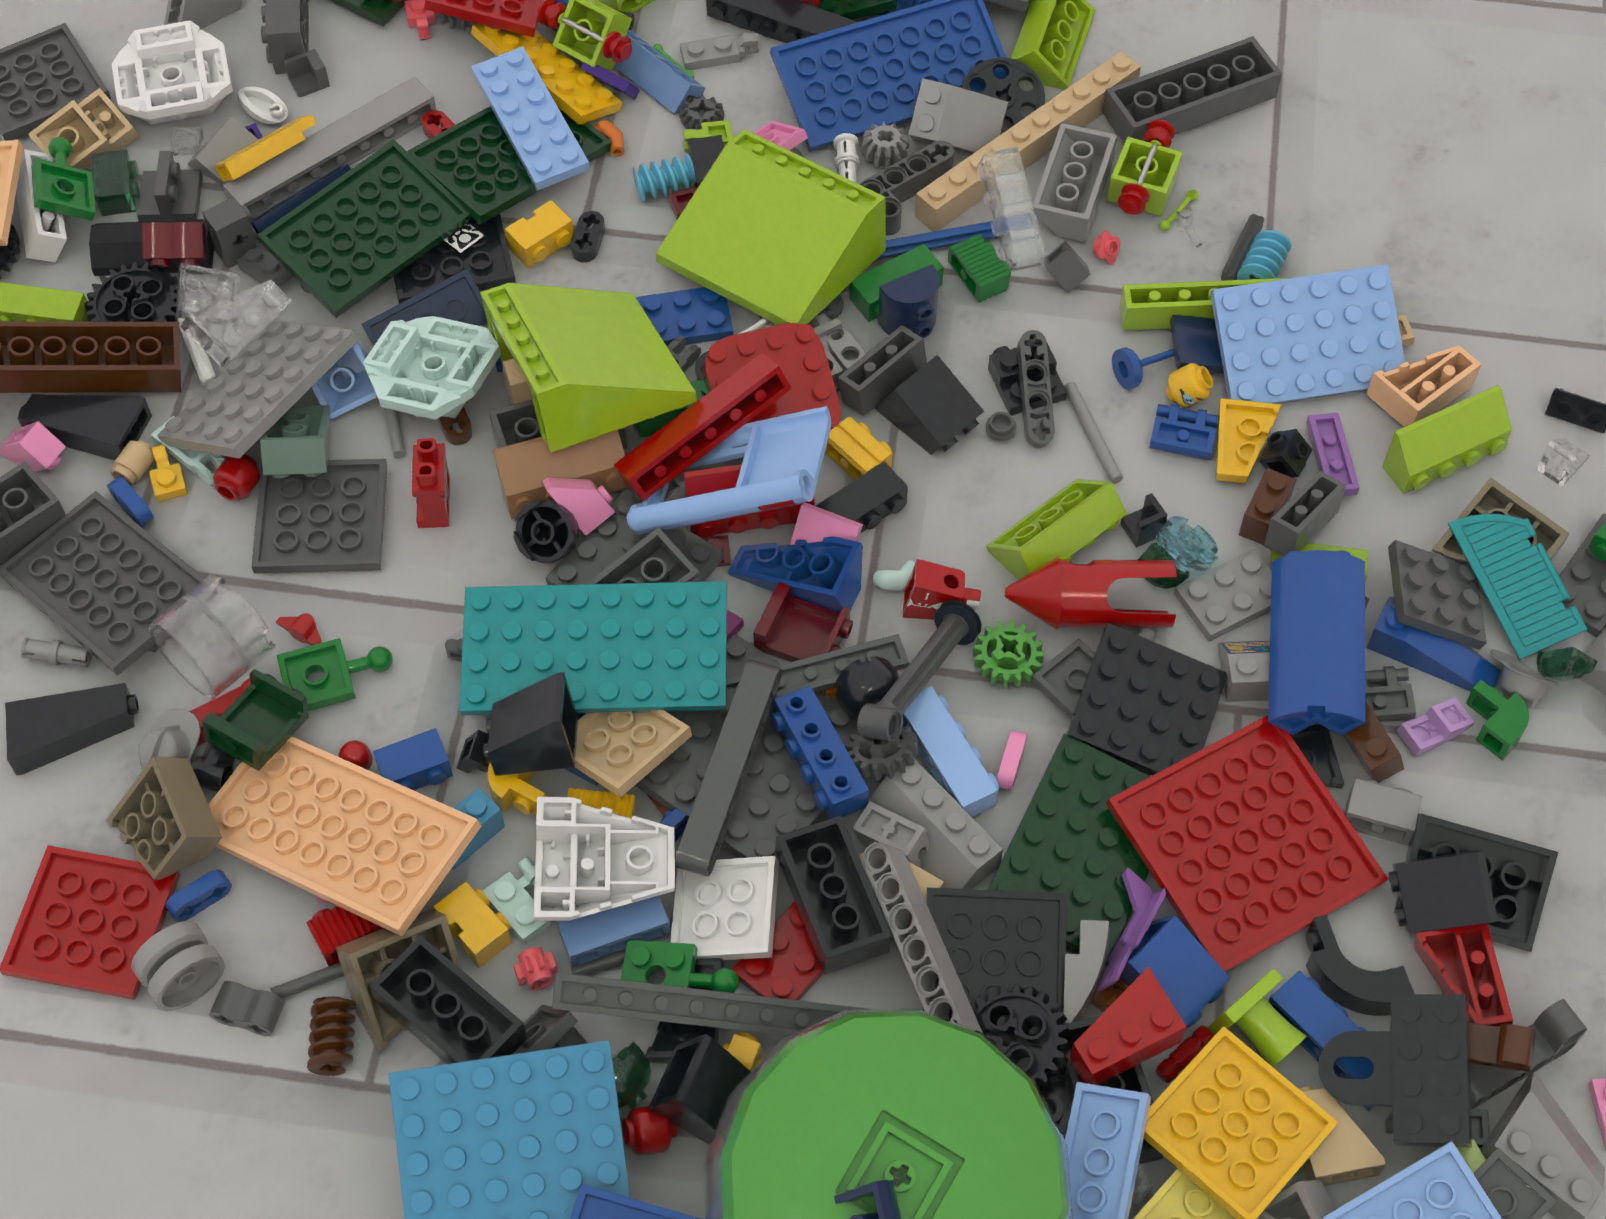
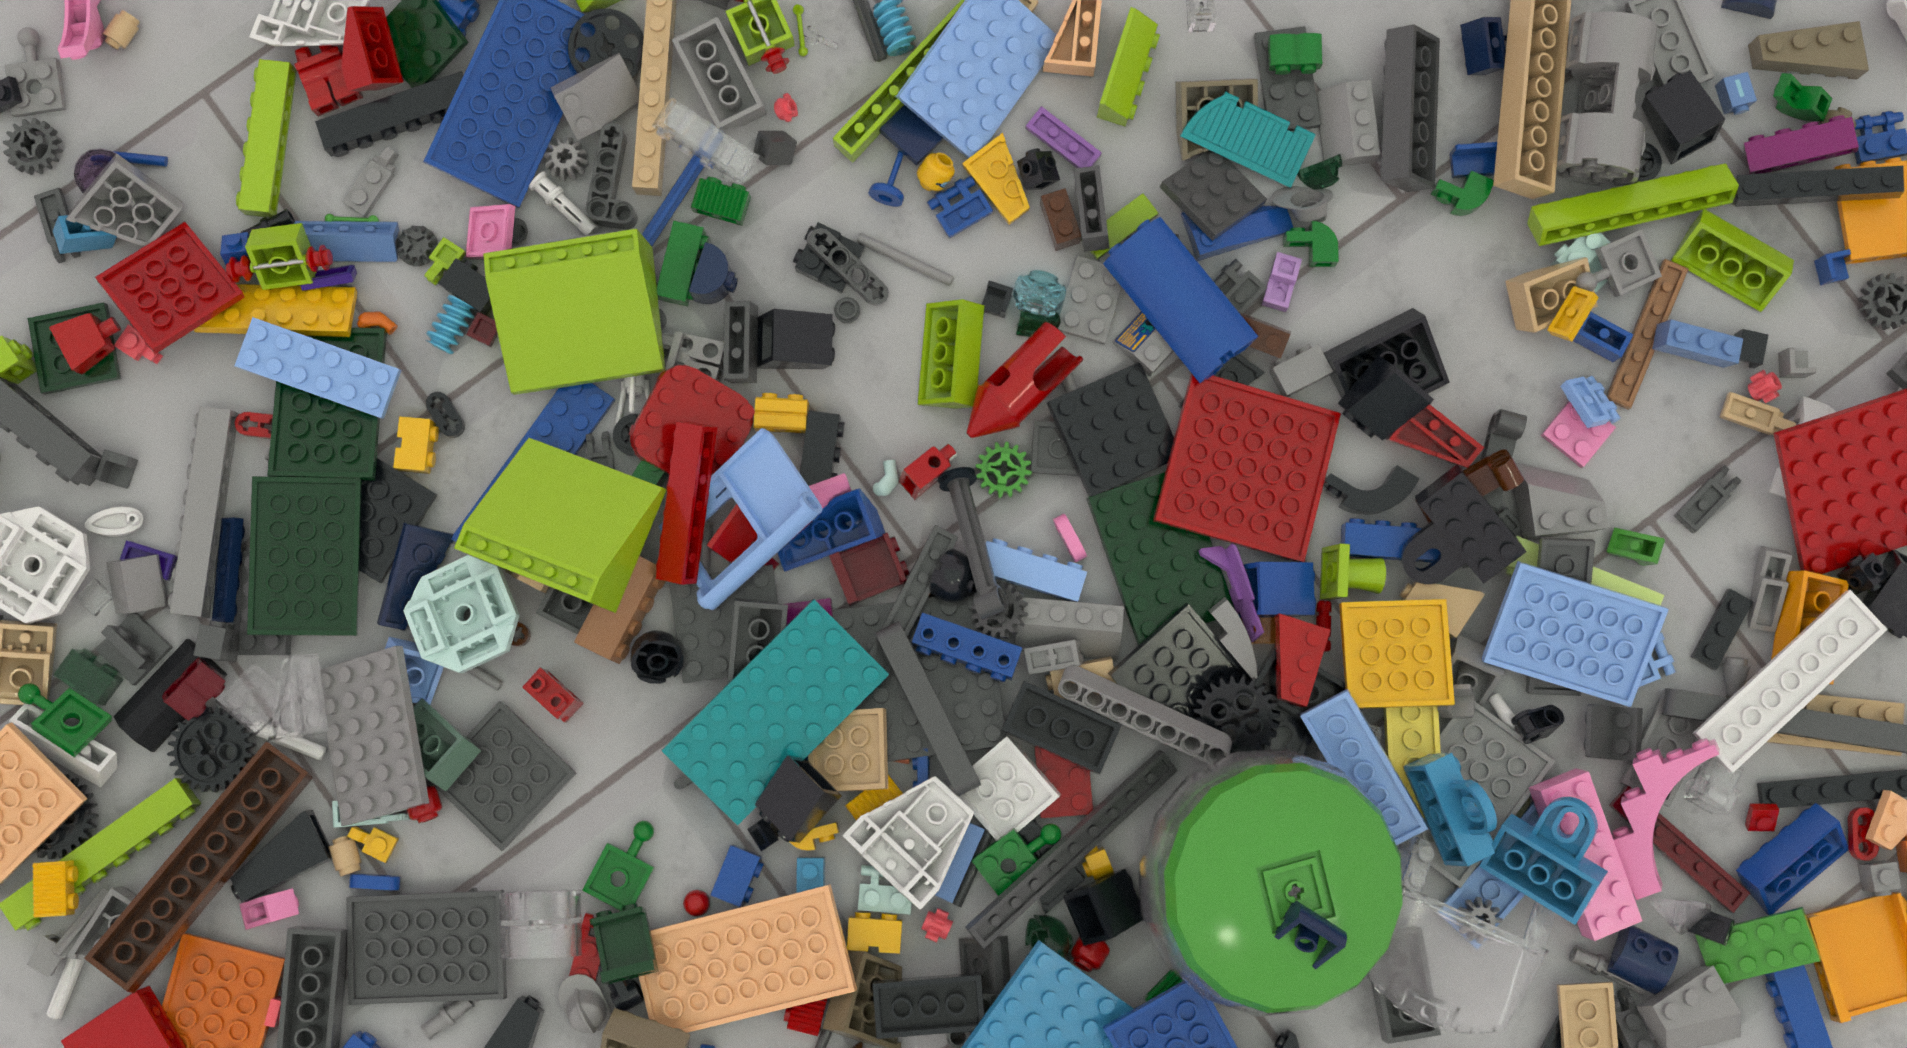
camera: 45 degrees left, 25 degrees up
yellow hinge [213,115,316,182] -> none
red piece [276,613,322,646] -> none
sticker [444,224,484,253] -> none
bright pink slope [542,477,615,536] -> none

